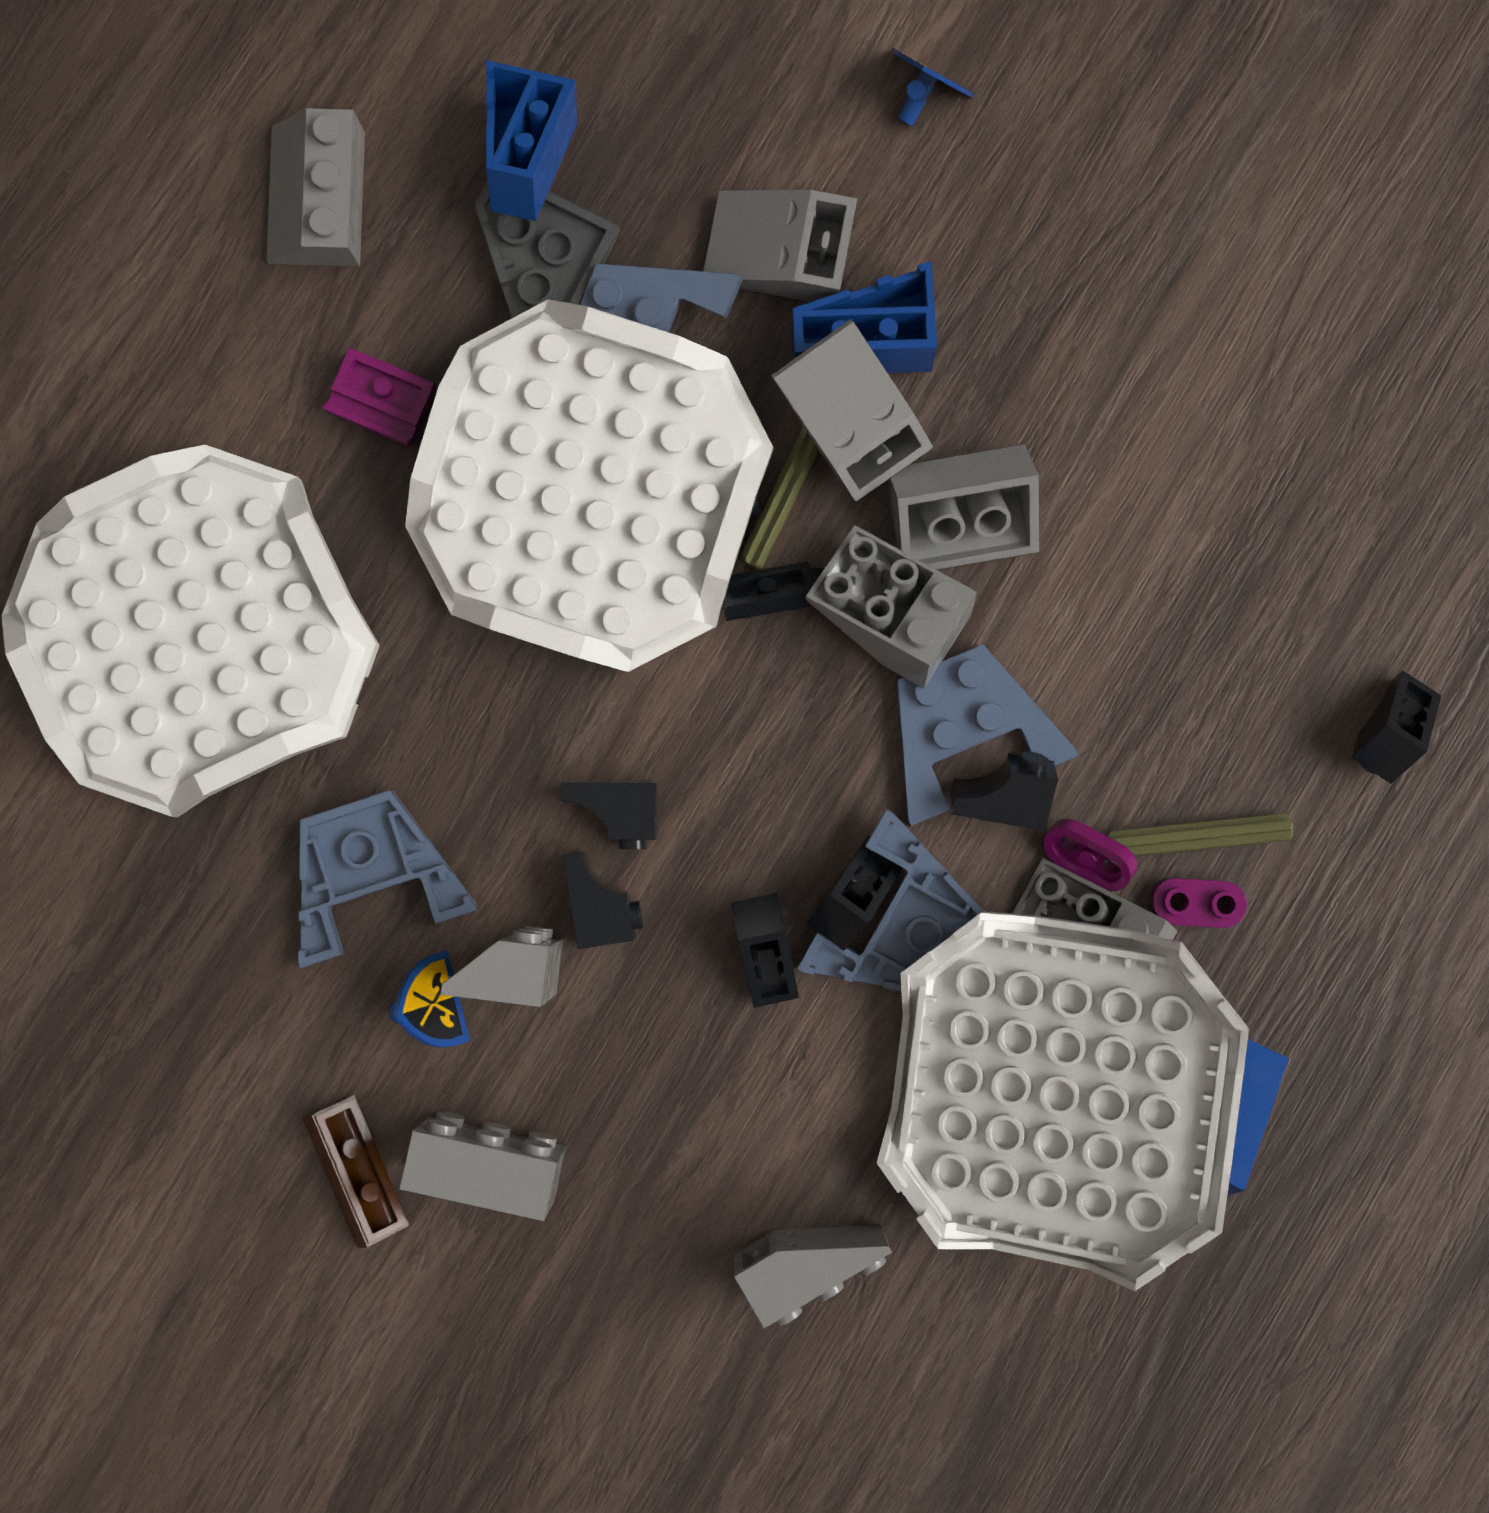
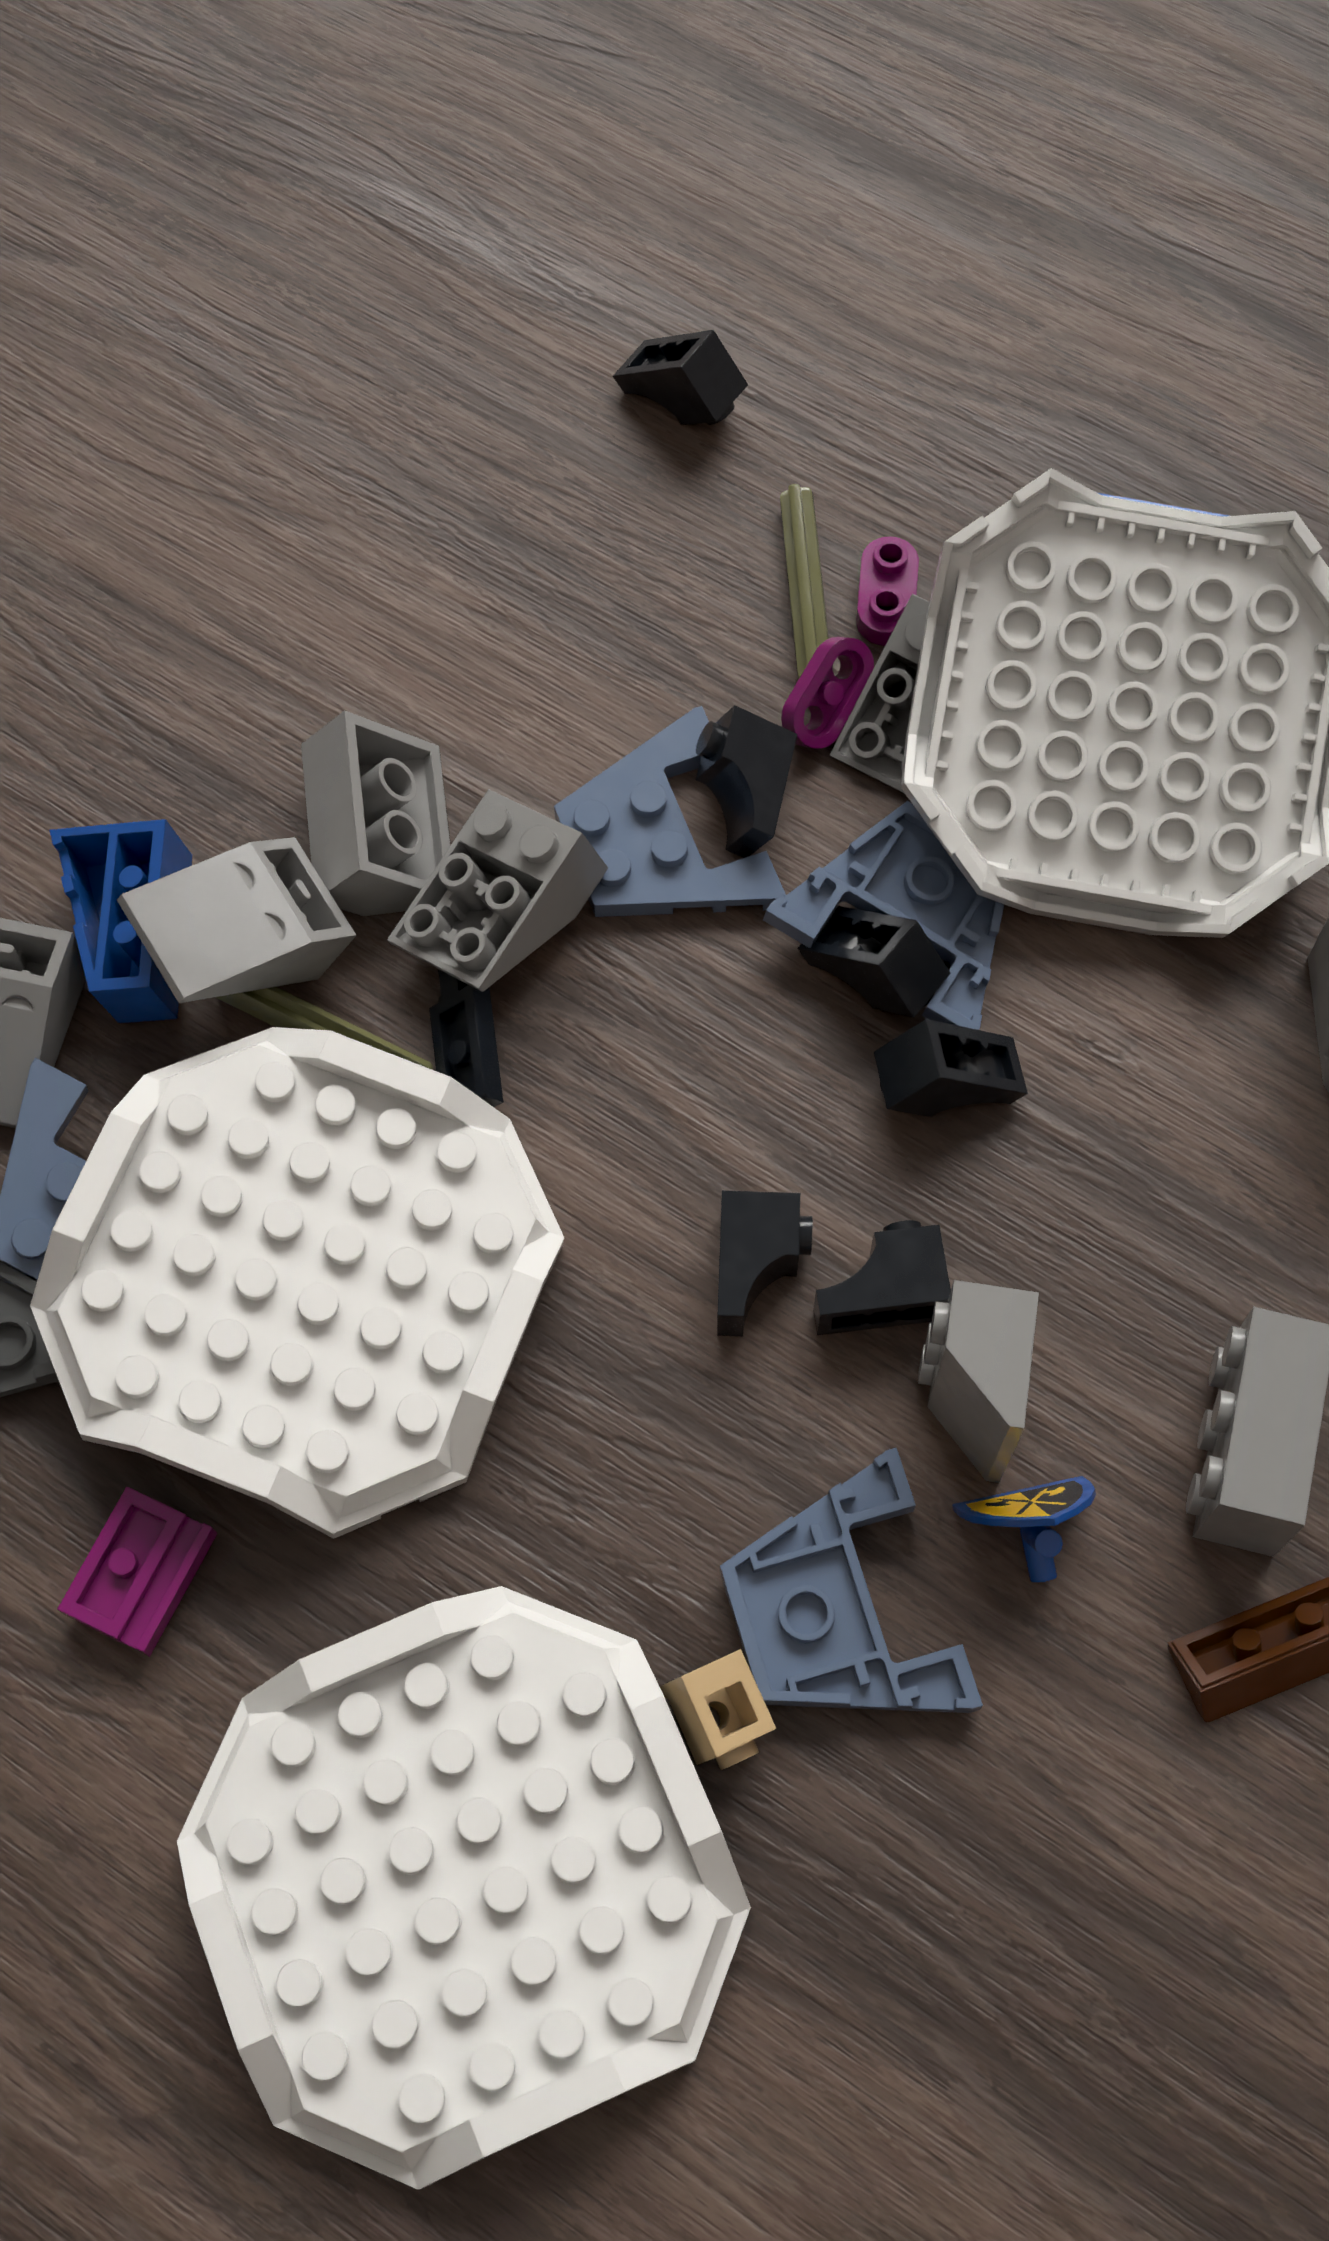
camera: 80 degrees left, 20 degrees down
none -> tan brick [660,1649,776,1770]

